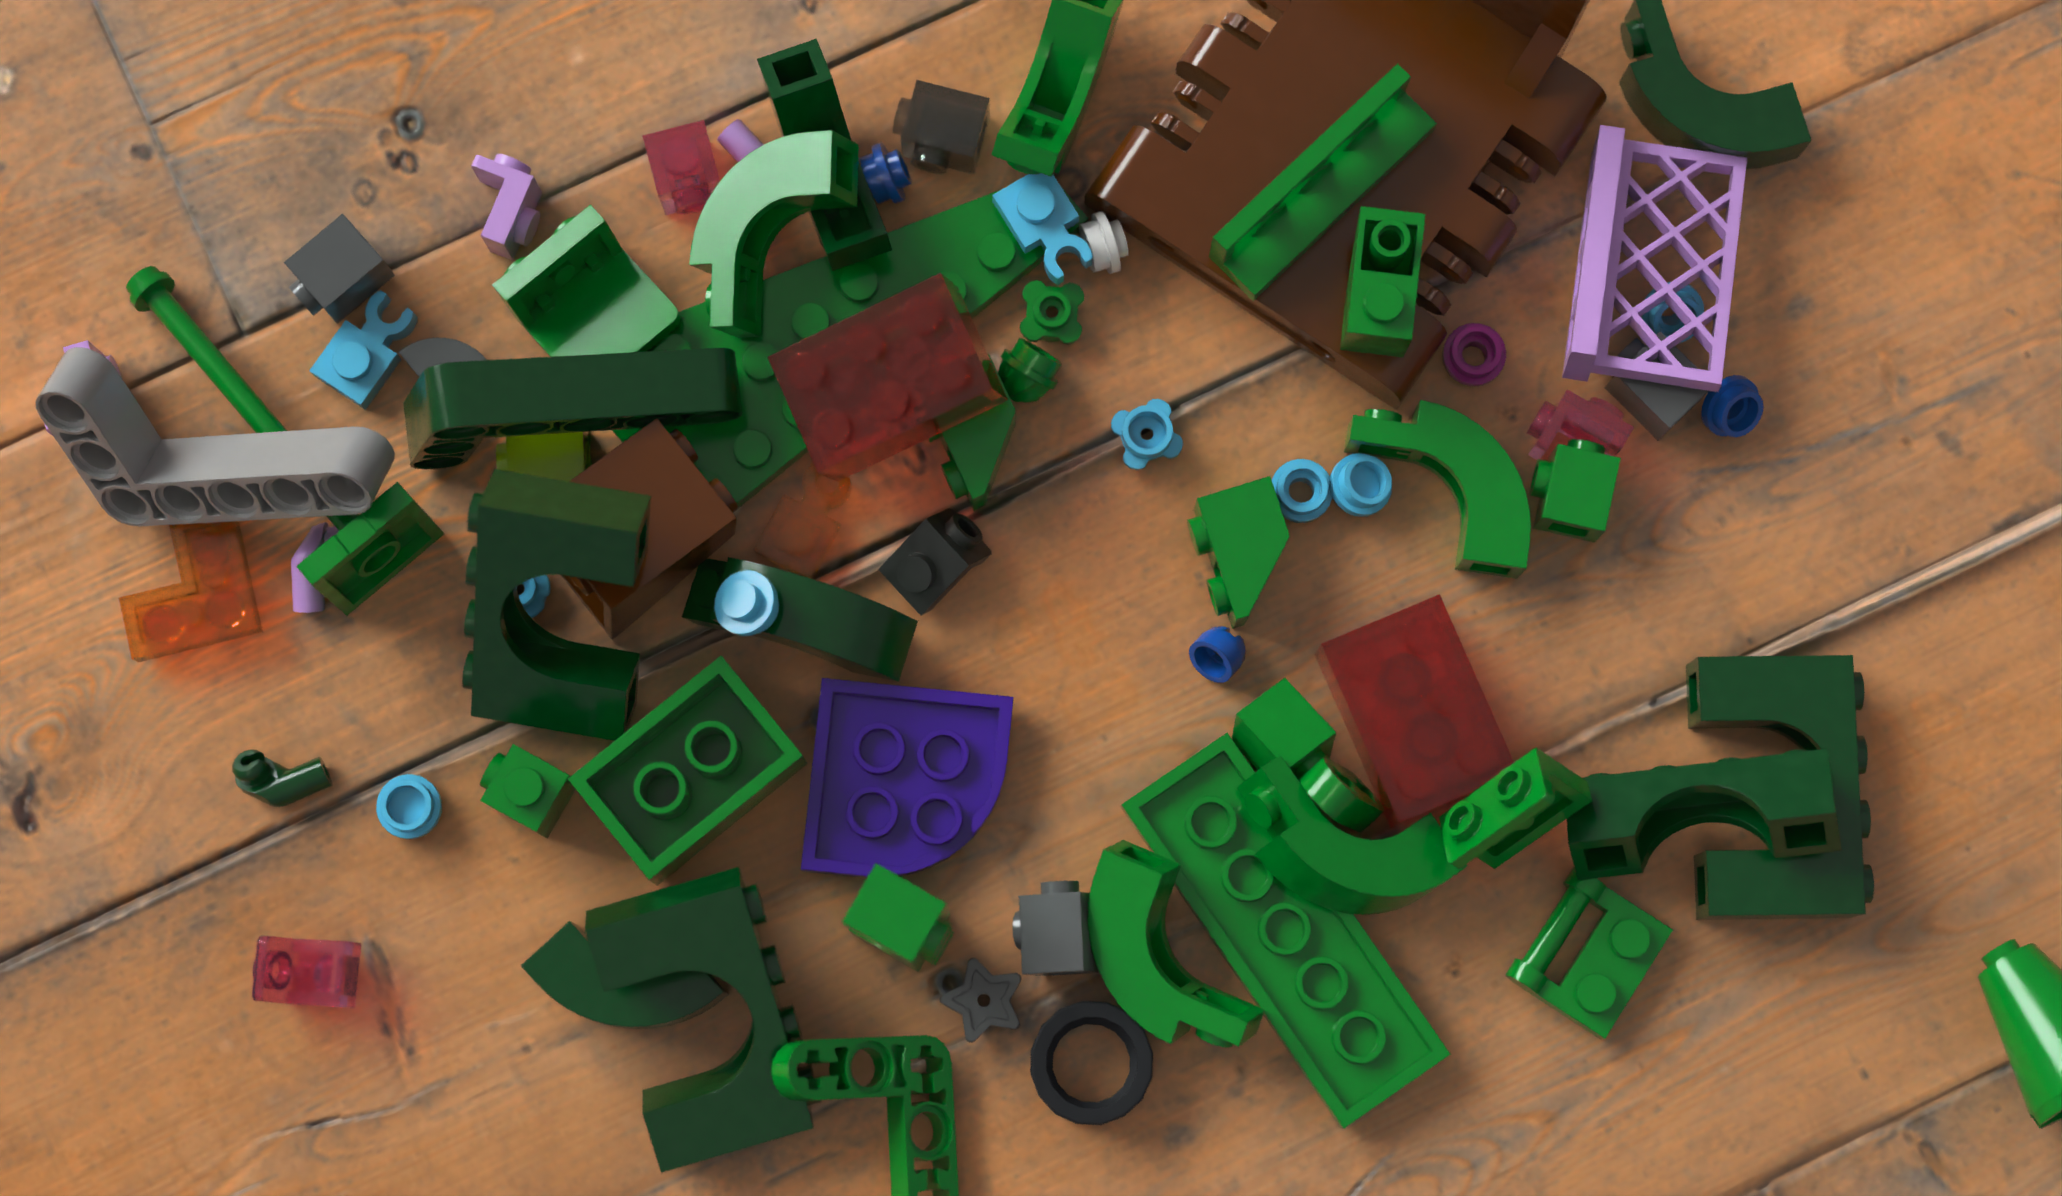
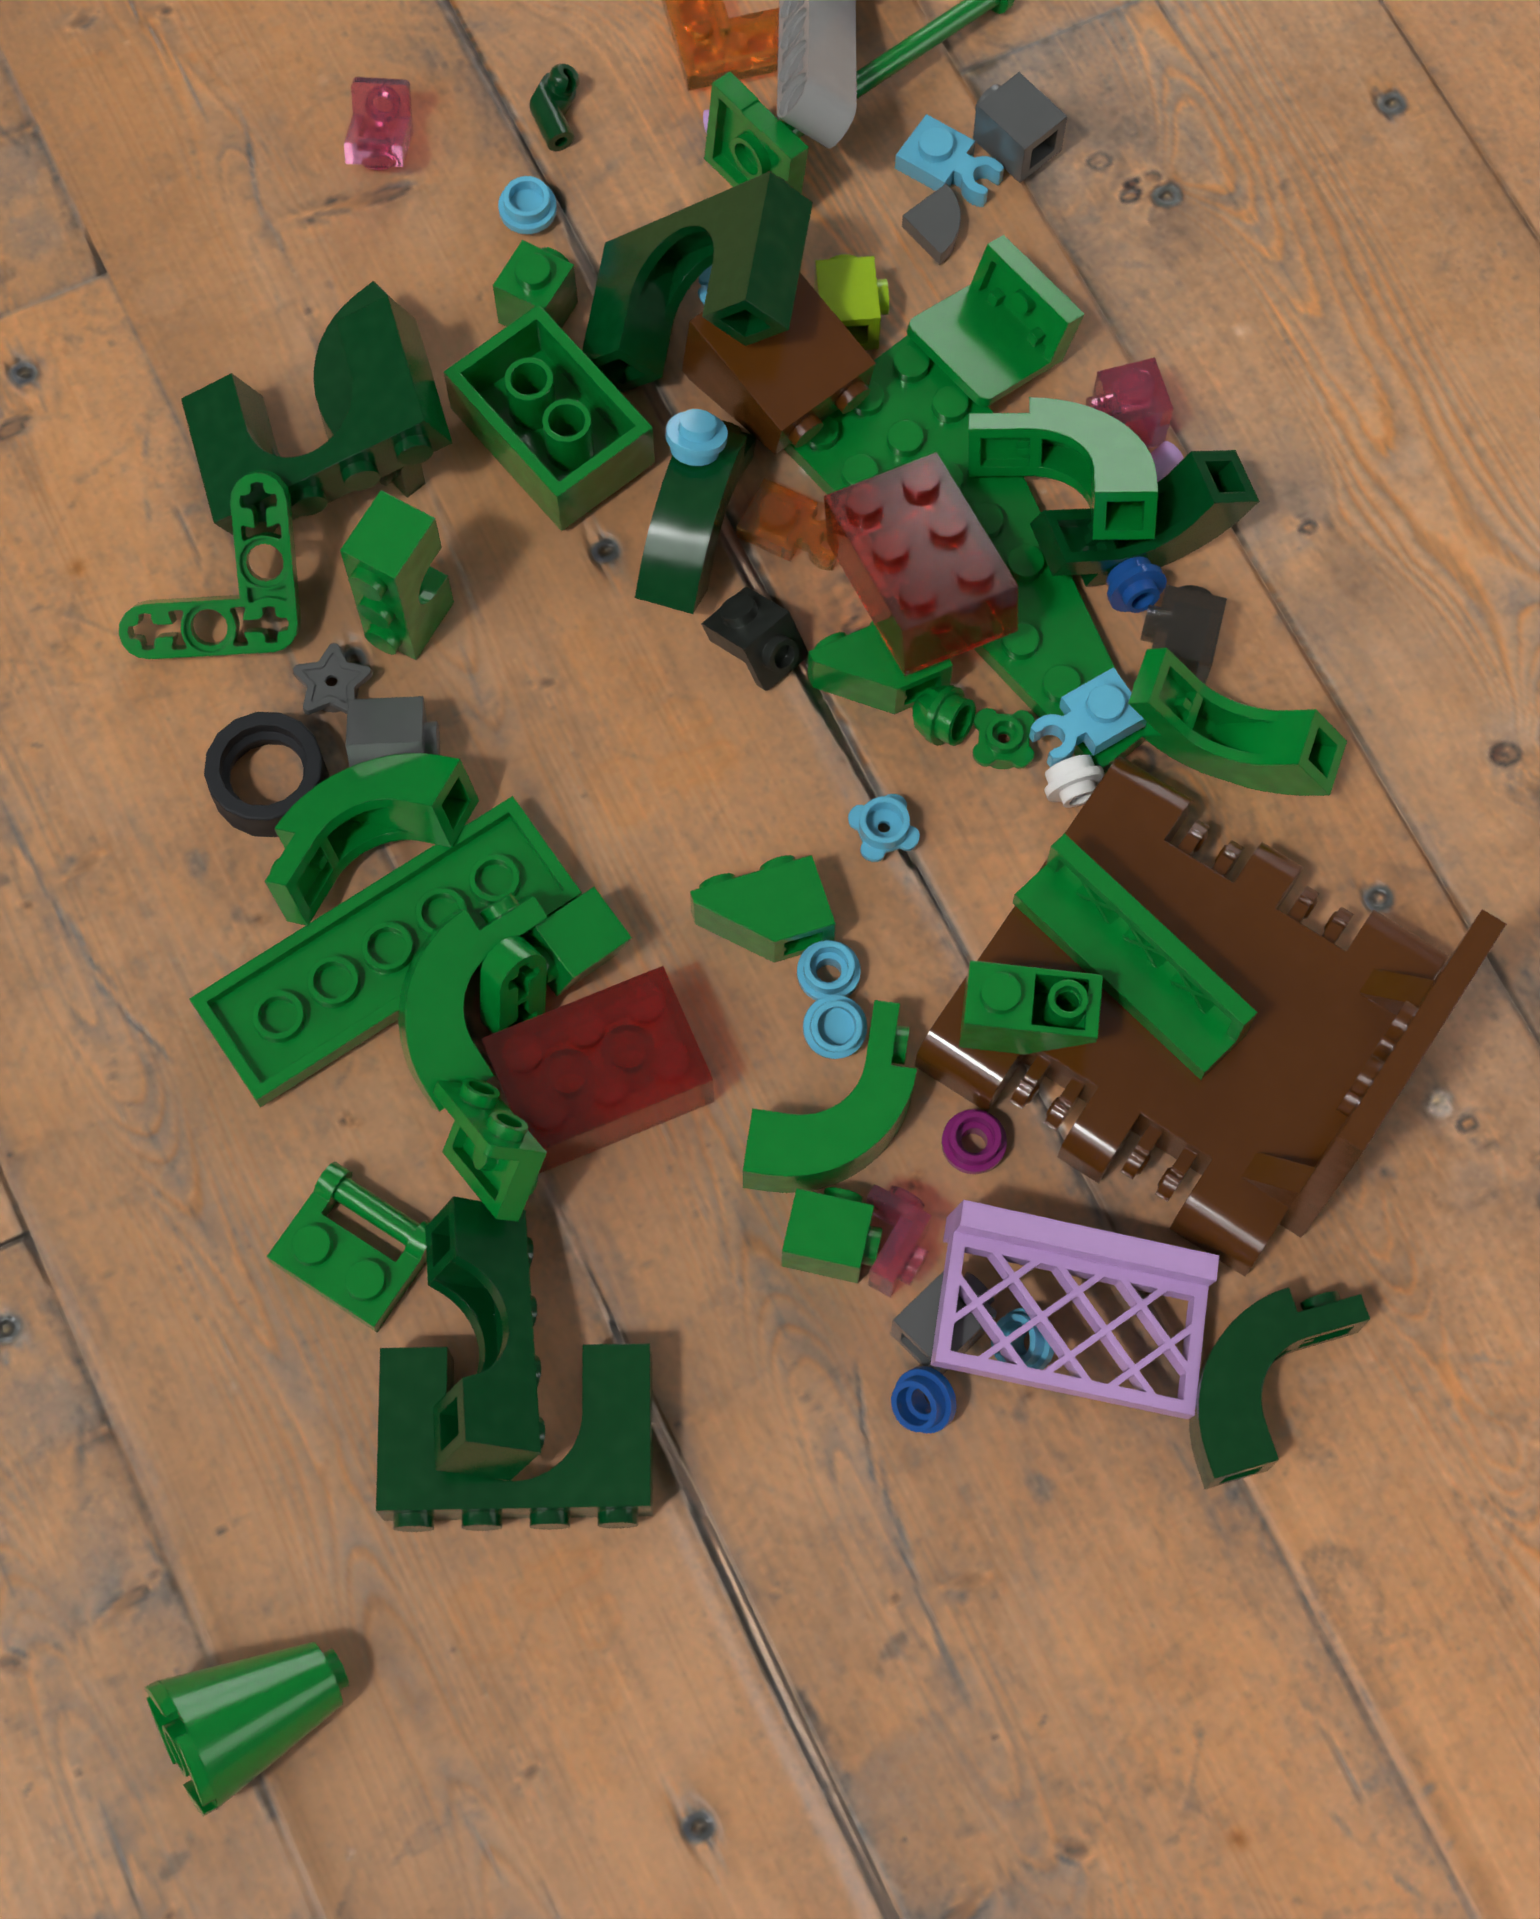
camera: 90 degrees right, 10 degrees down
dark green beam [403,348,743,470] -> none
lavender bracket [471,154,542,260] -> none
dark purple plate [801,678,1014,878] -> none
blue hinge [1189,626,1246,683] -> none

